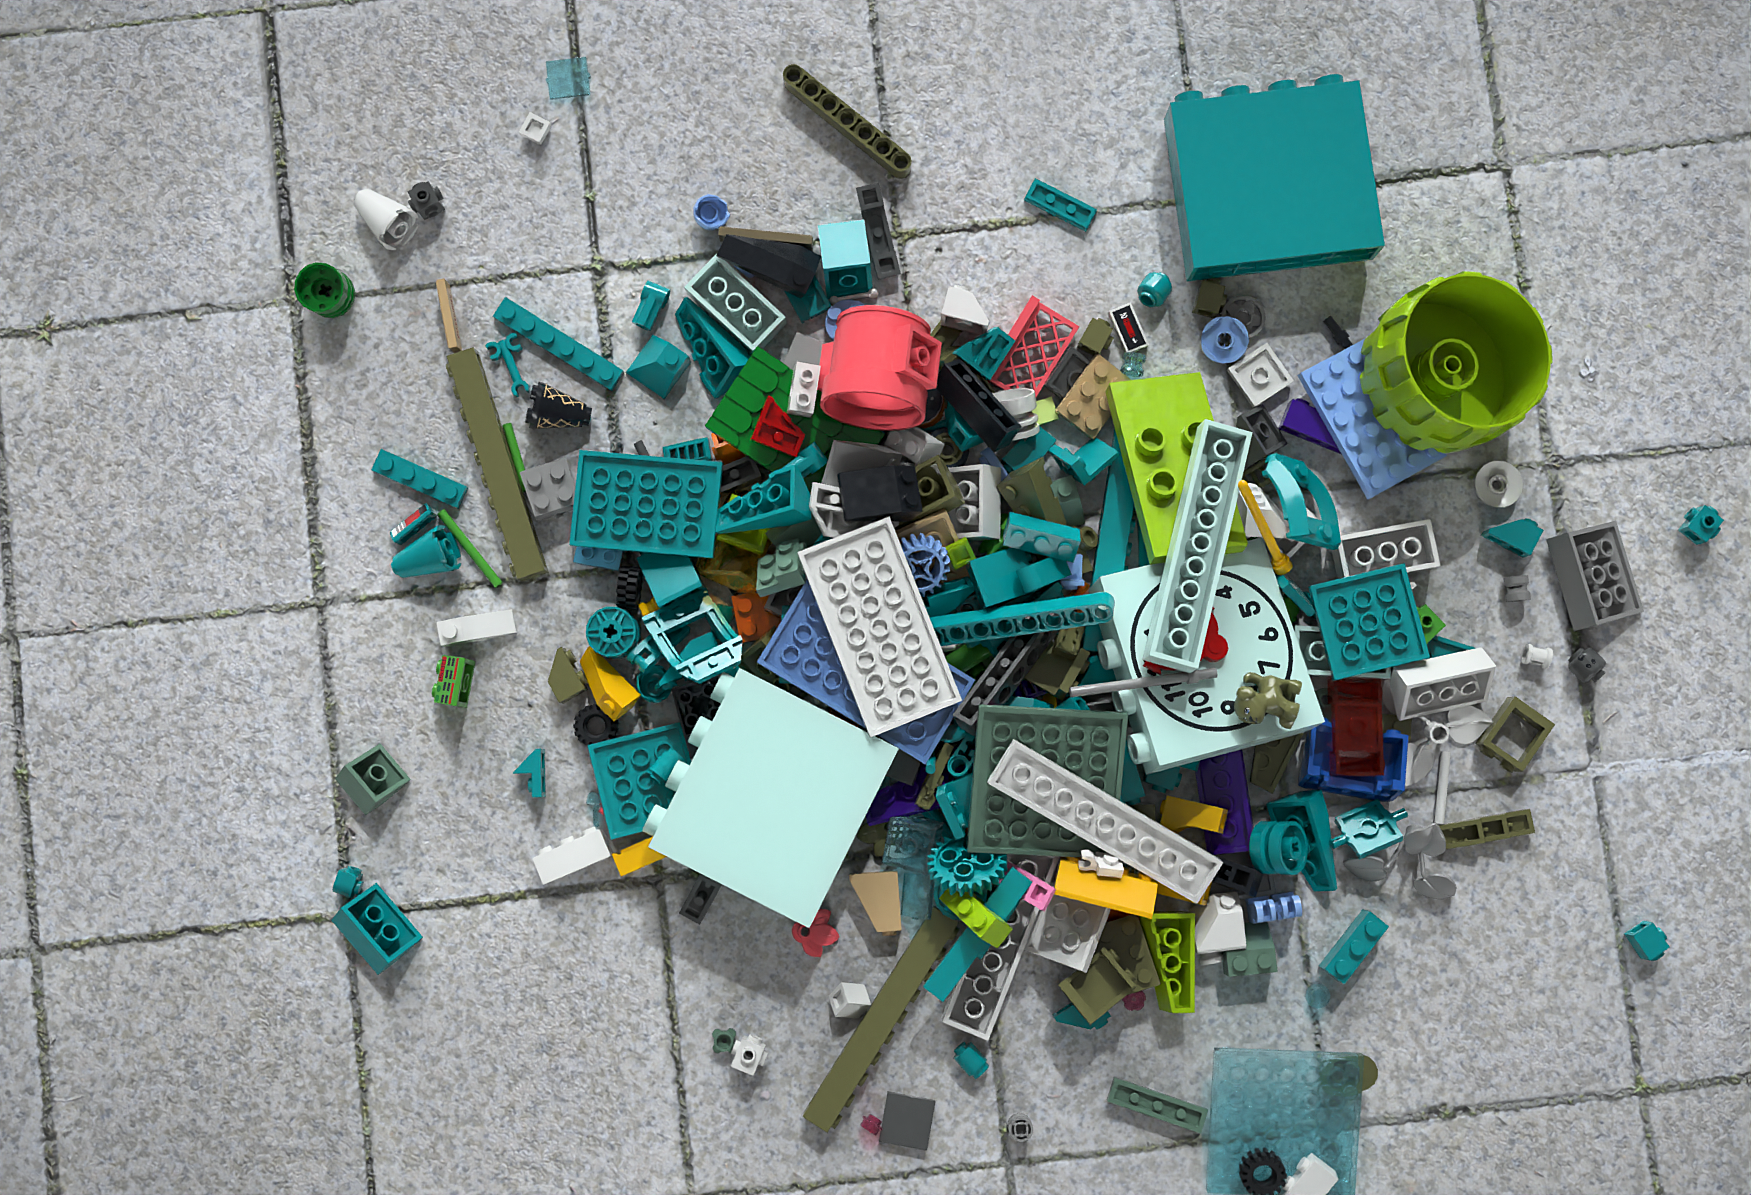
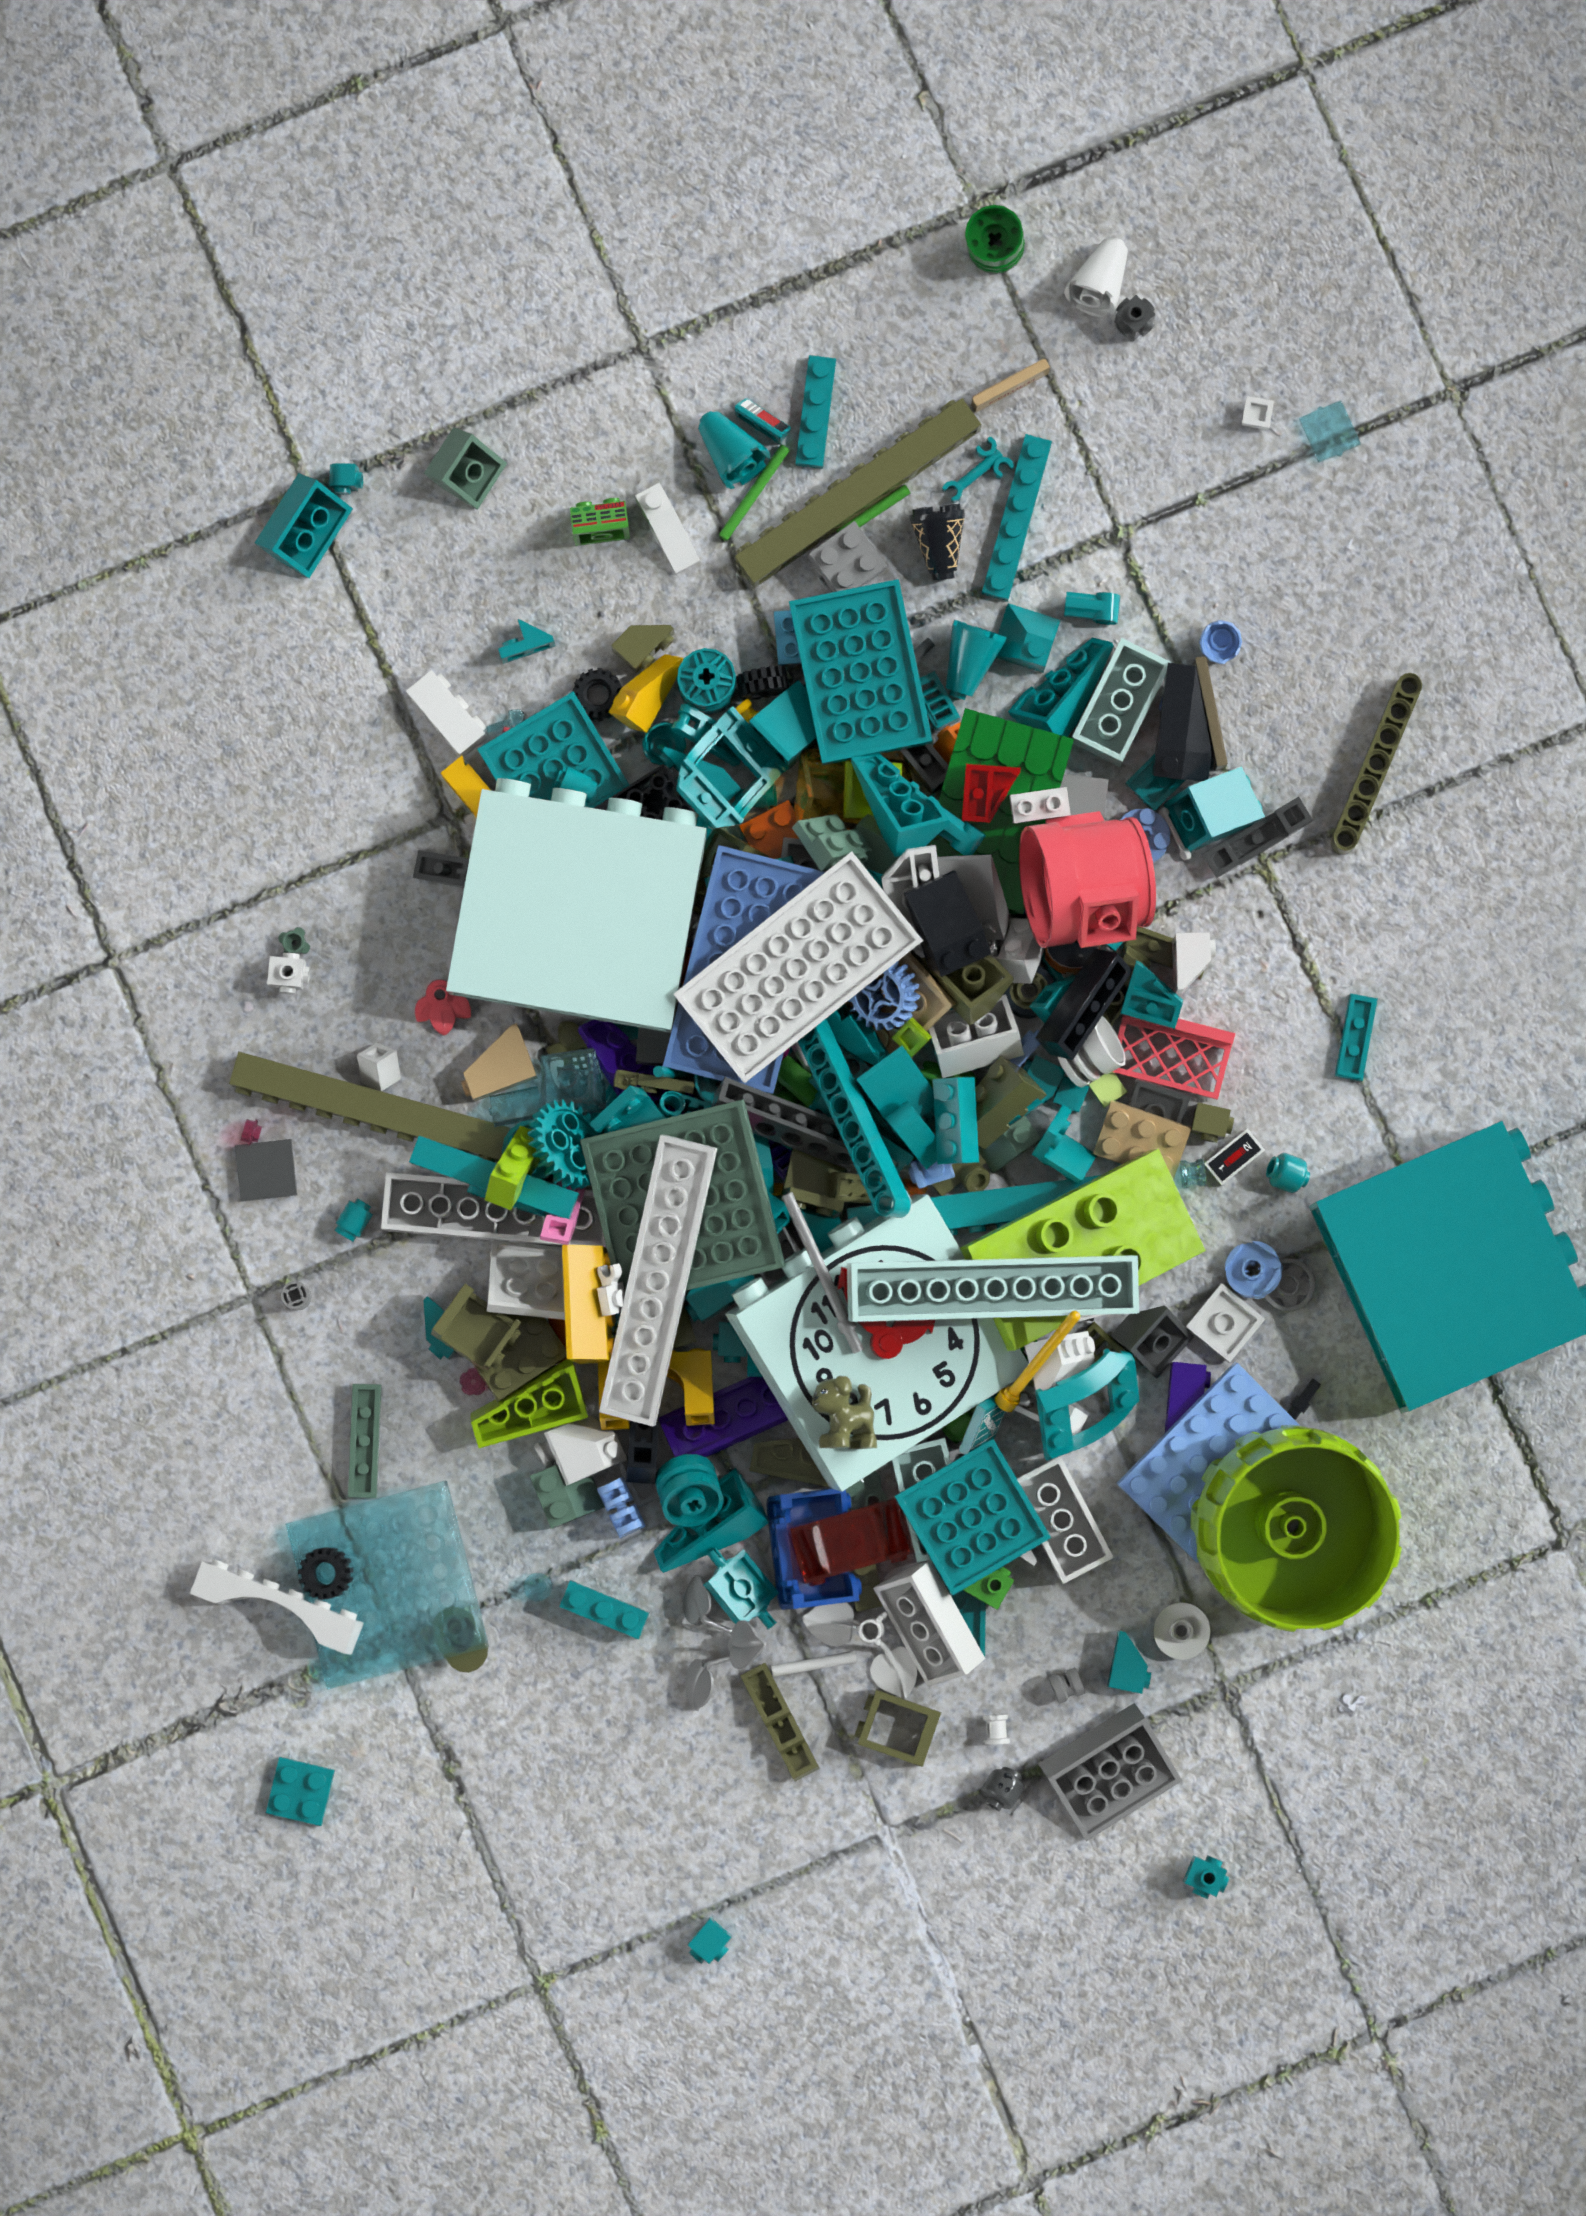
camera: 70 degrees right, 0 degrees up
olive brick [1192,279,1227,319] -> none
none -> teal cone [946,620,1007,700]

